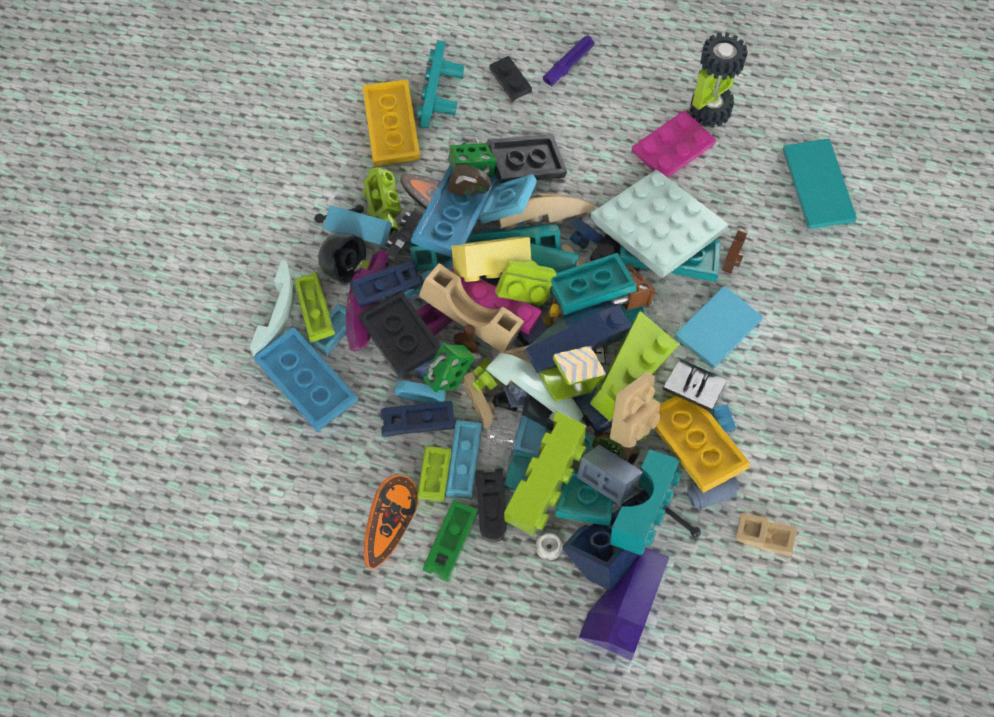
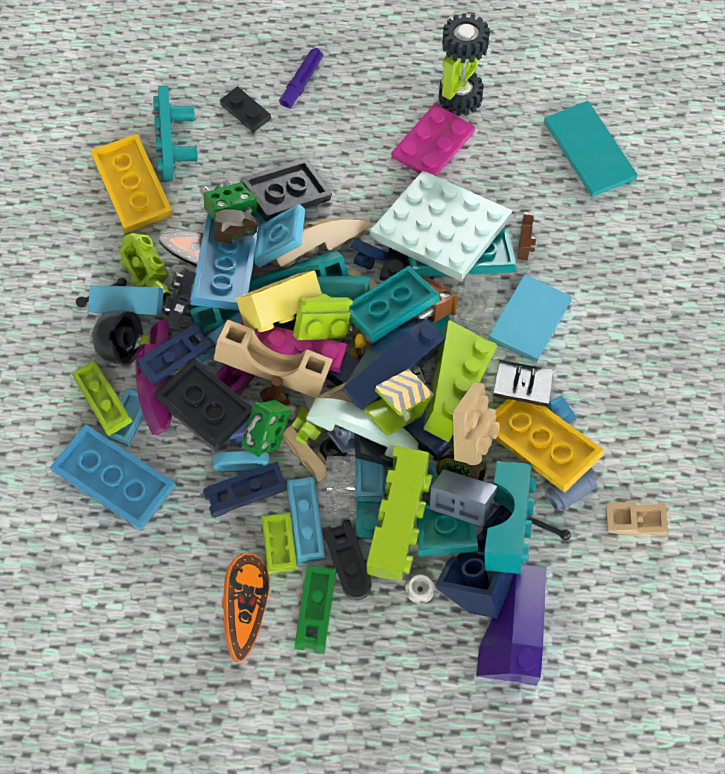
camera: 15 degrees left, 0 degrees up
light aqua slope [250,260,294,356] -> none

